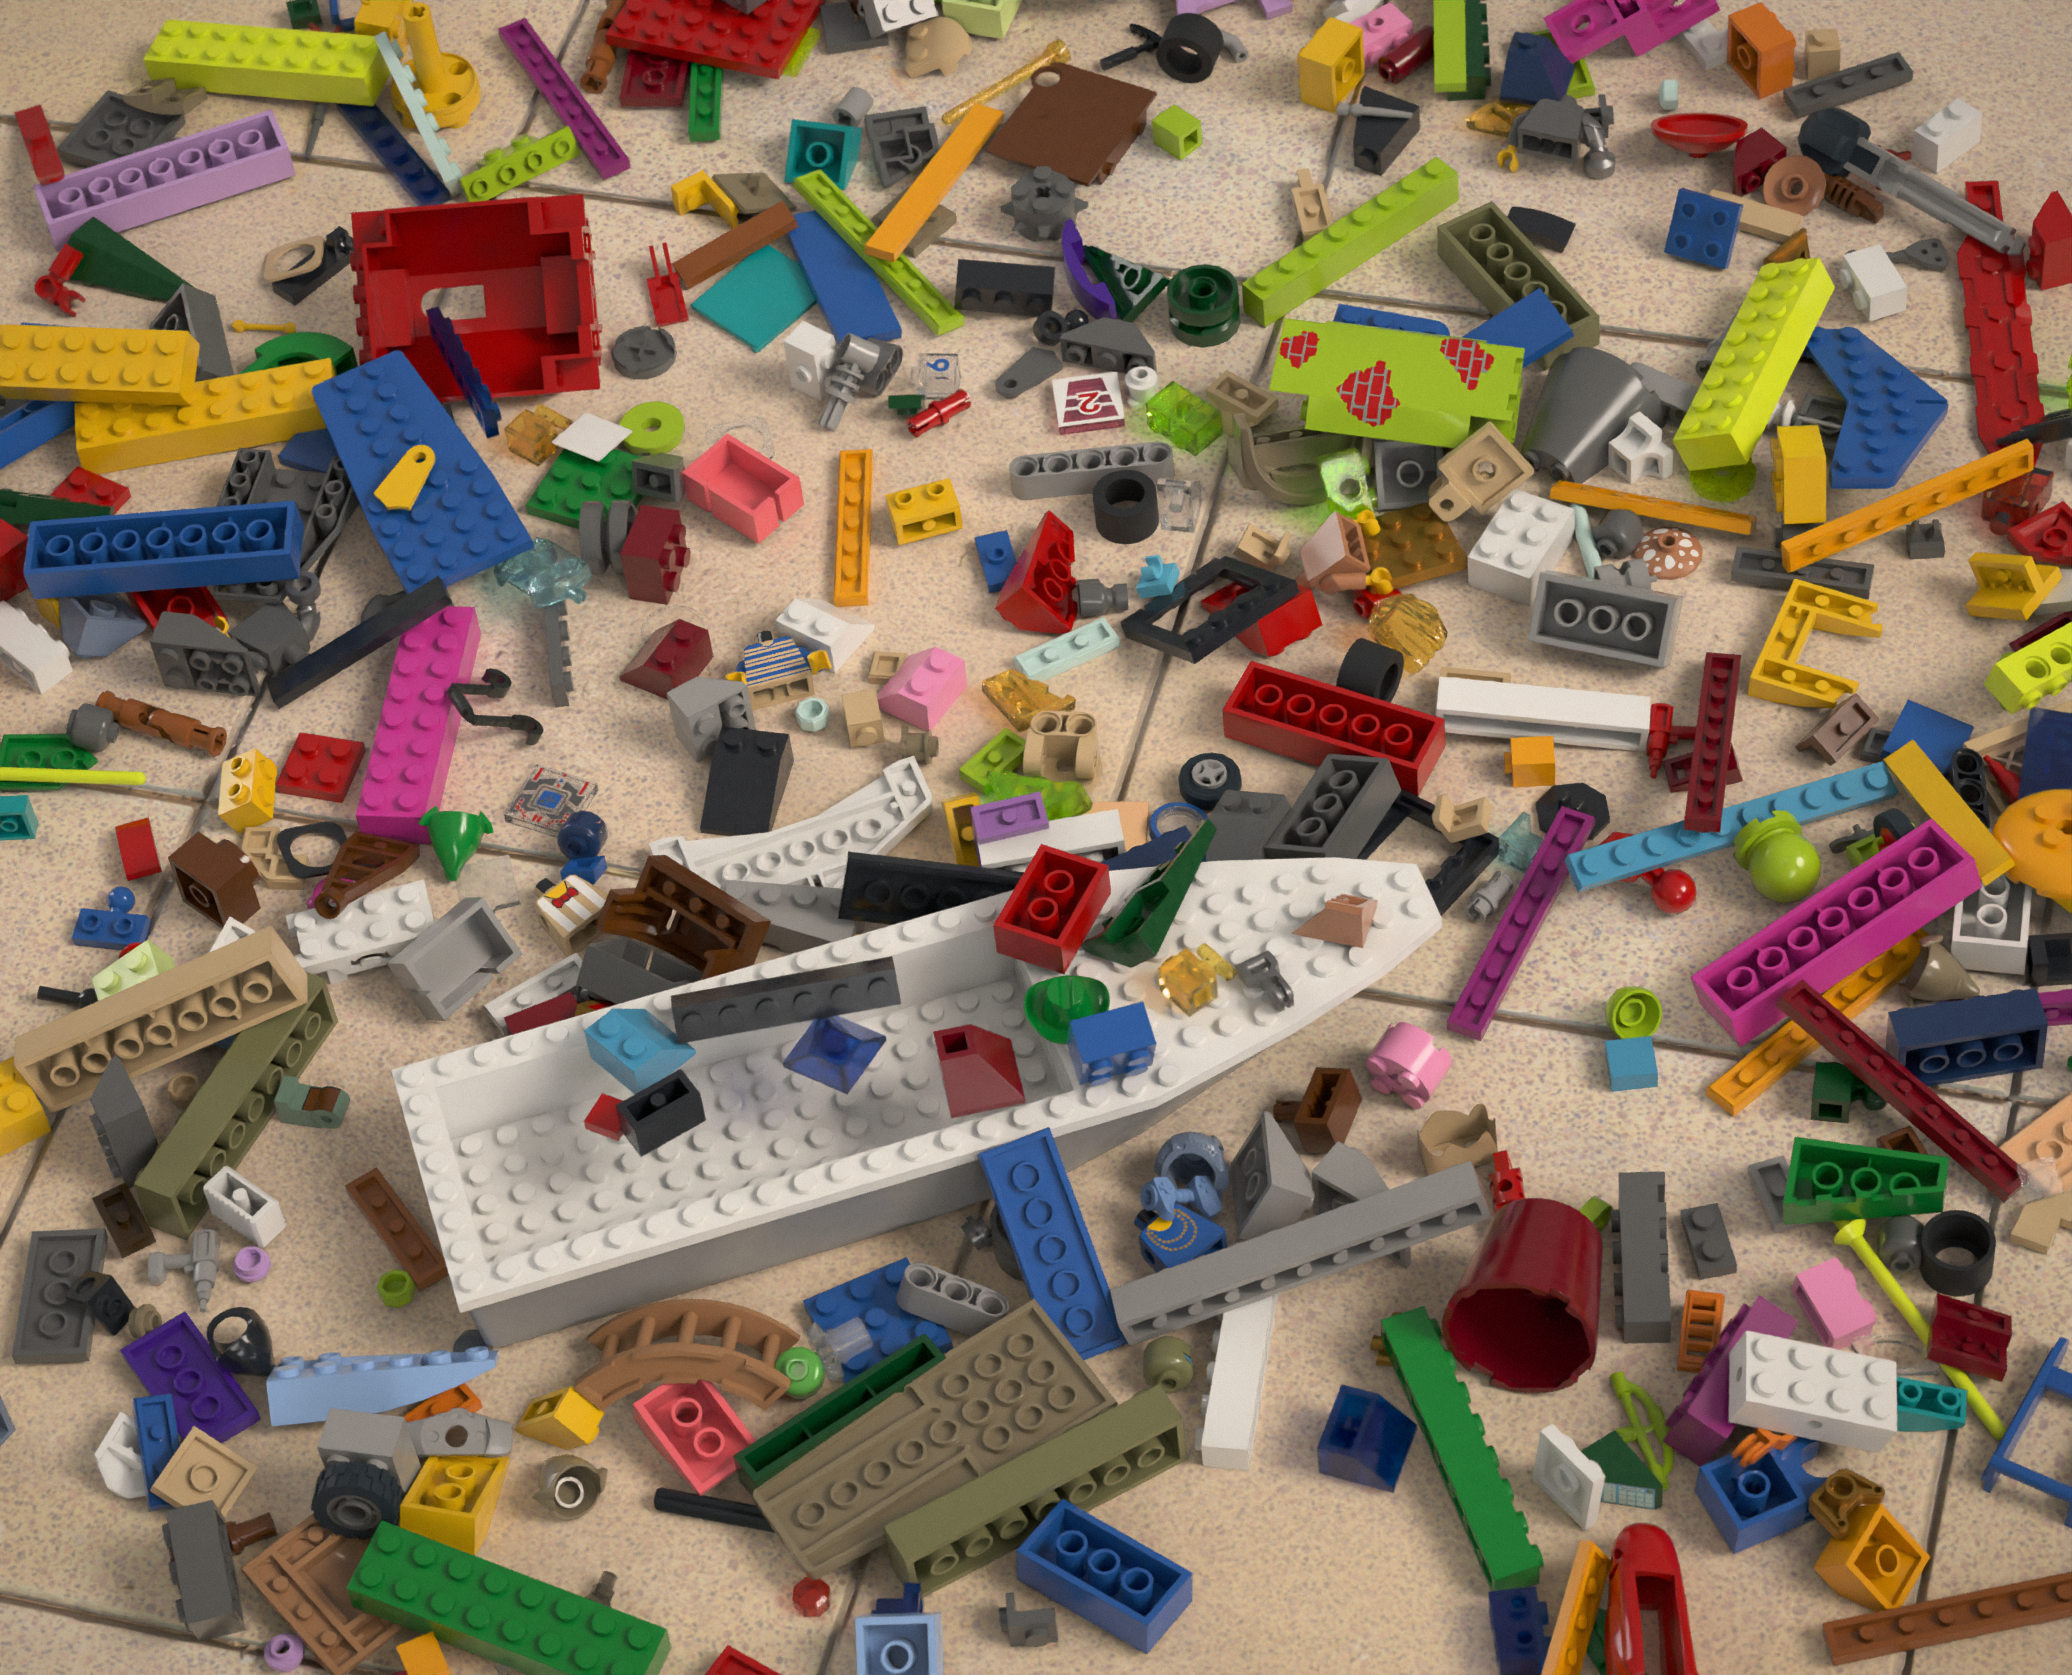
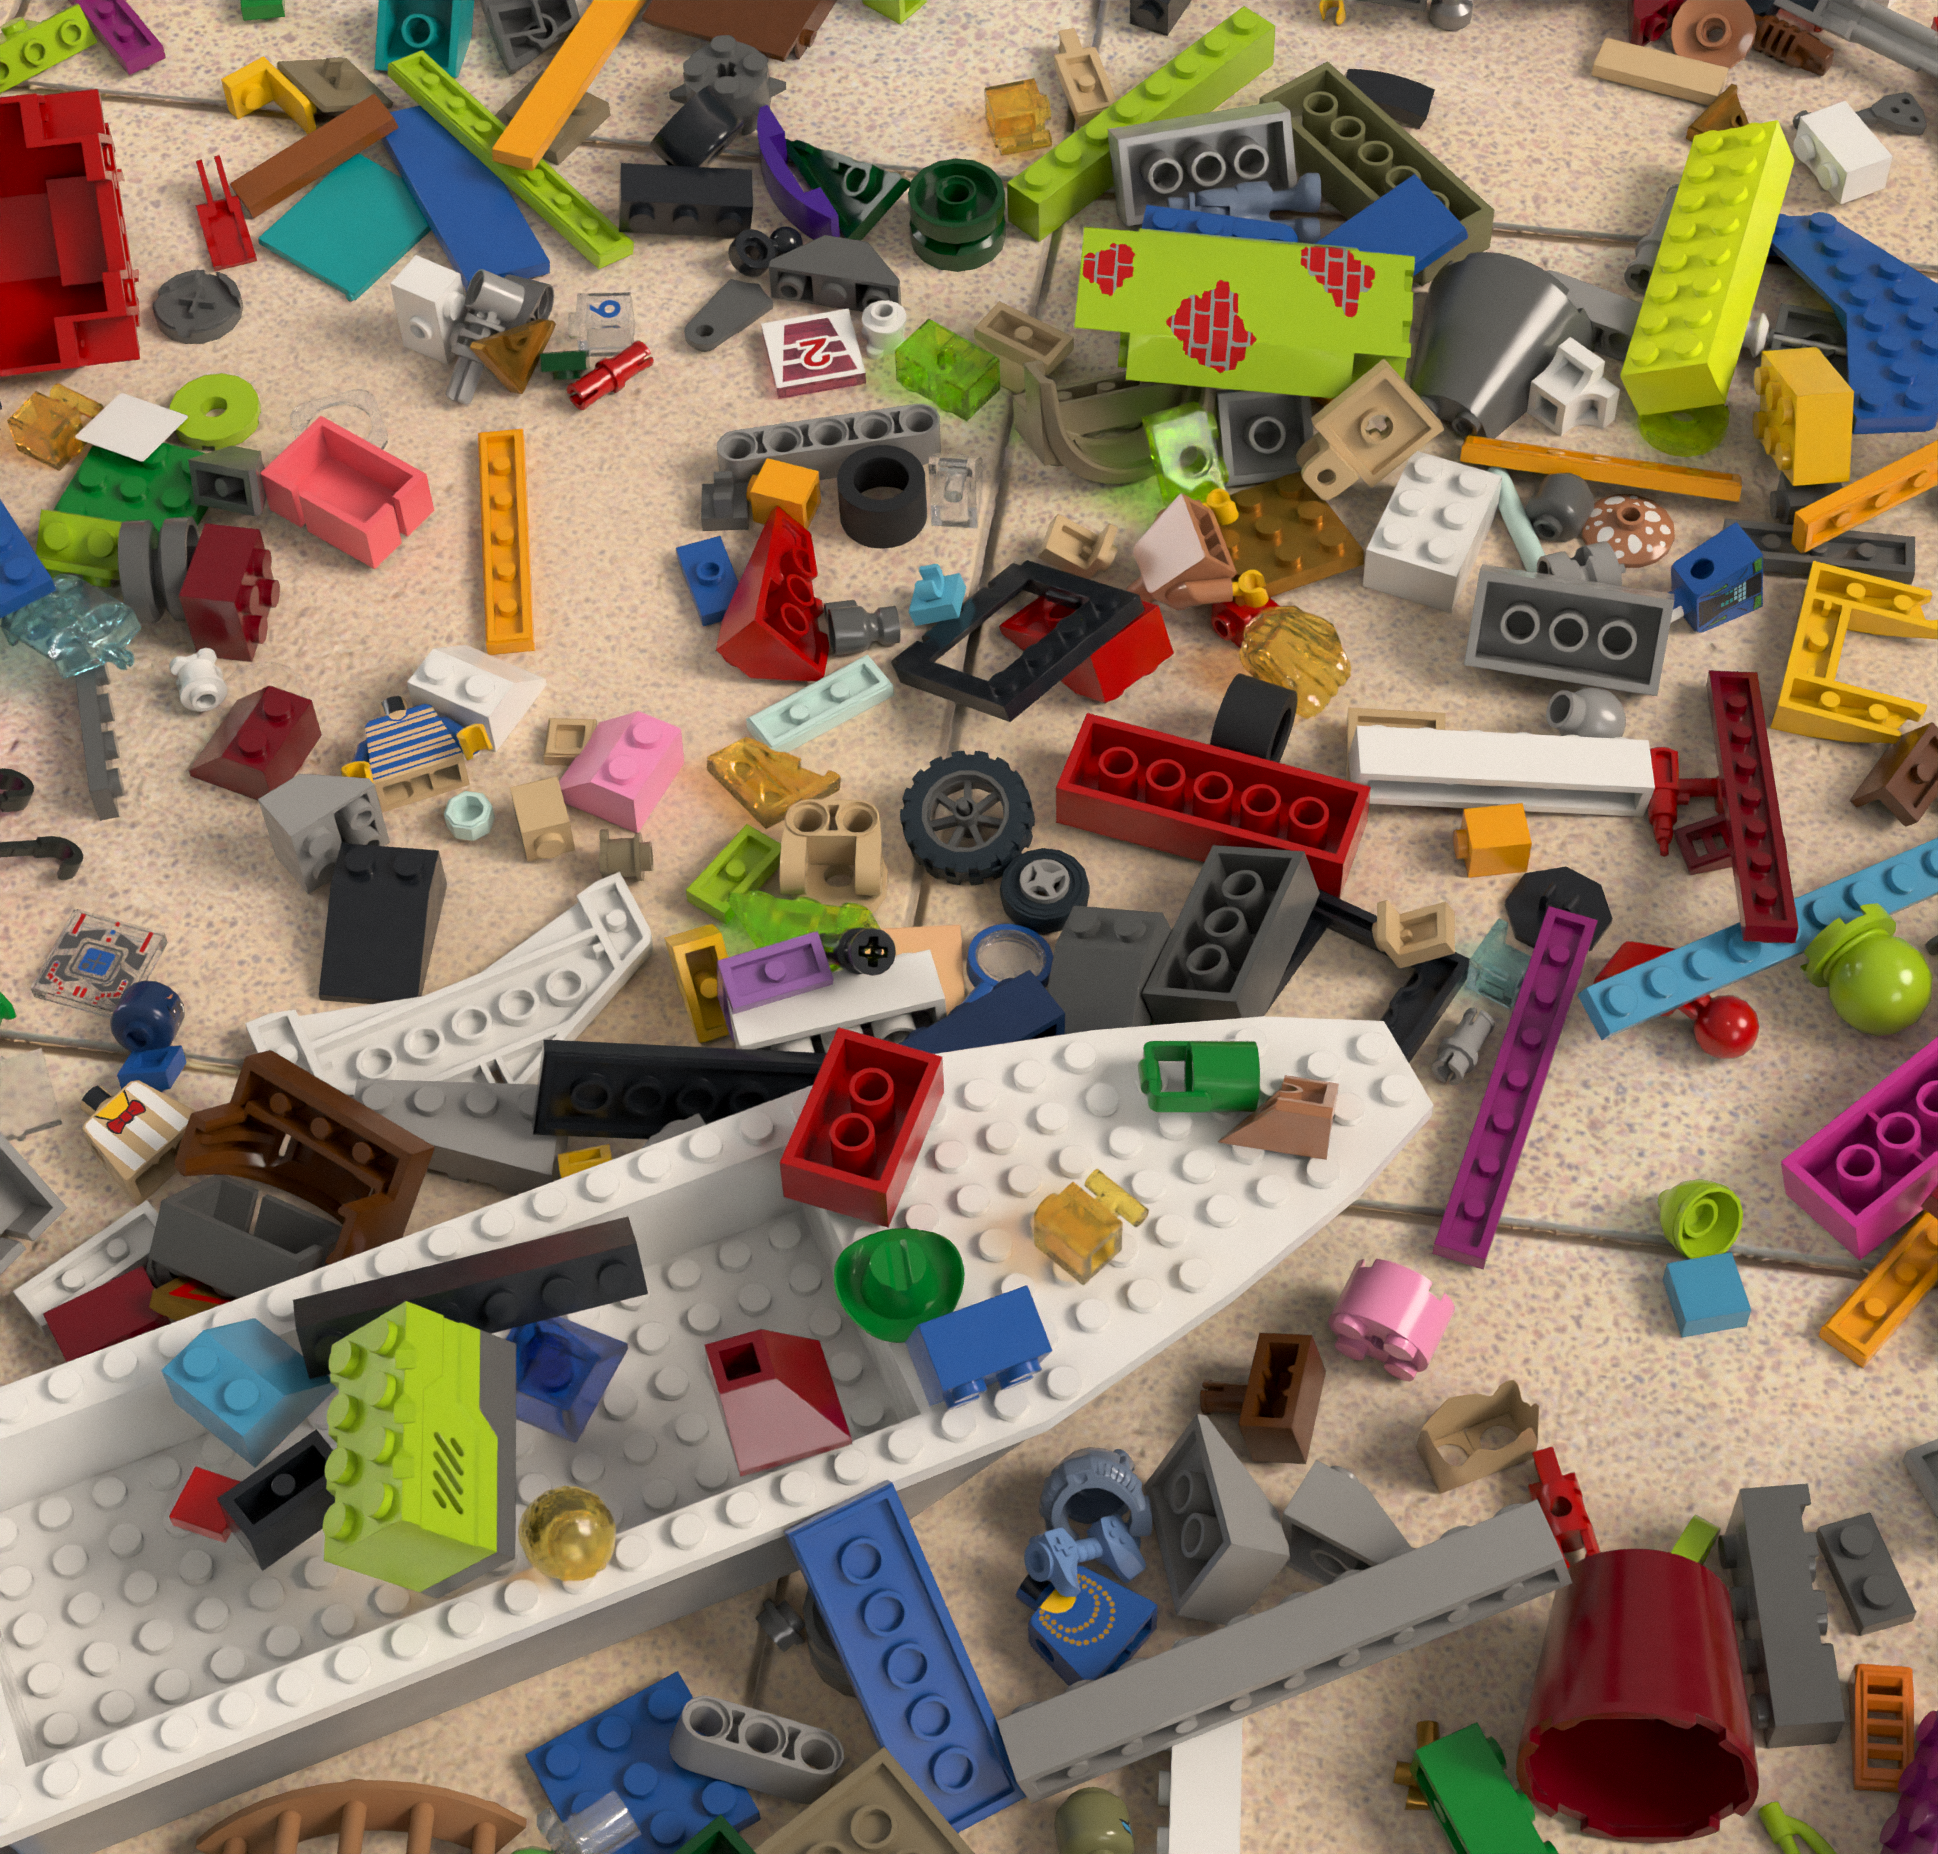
camera: 10 degrees left, 5 degrees up
yellow brick [885,478,963,545] -> none
dark green wedge [1081,818,1217,968] -> none
flat silver piece [1235,950,1294,1012] -> none
blue plate [1664,188,1744,270] -> none
none -> lime bracket [36,509,122,587]
none -> white brick [169,648,227,712]
none -> lime piece [323,1301,516,1599]
none -> pearl gold tile [470,319,556,394]
none -> clear yellow hair [518,1486,616,1582]
none -> black piece [649,85,744,167]
none -> dark grey tile [701,471,749,531]
none -> light orange brick [746,458,821,530]
none -> black pin [819,927,896,976]
none -> black wheel [900,750,1035,886]
none -> clear yellow brick [984,78,1052,156]
none -> light grey brick [1108,101,1297,226]
none -> green piece [1138,1041,1260,1112]
none -> sand blue piece [1167,173,1321,244]
none -> light grey piece [1546,688,1626,738]
none -> blue torso [1667,522,1763,633]

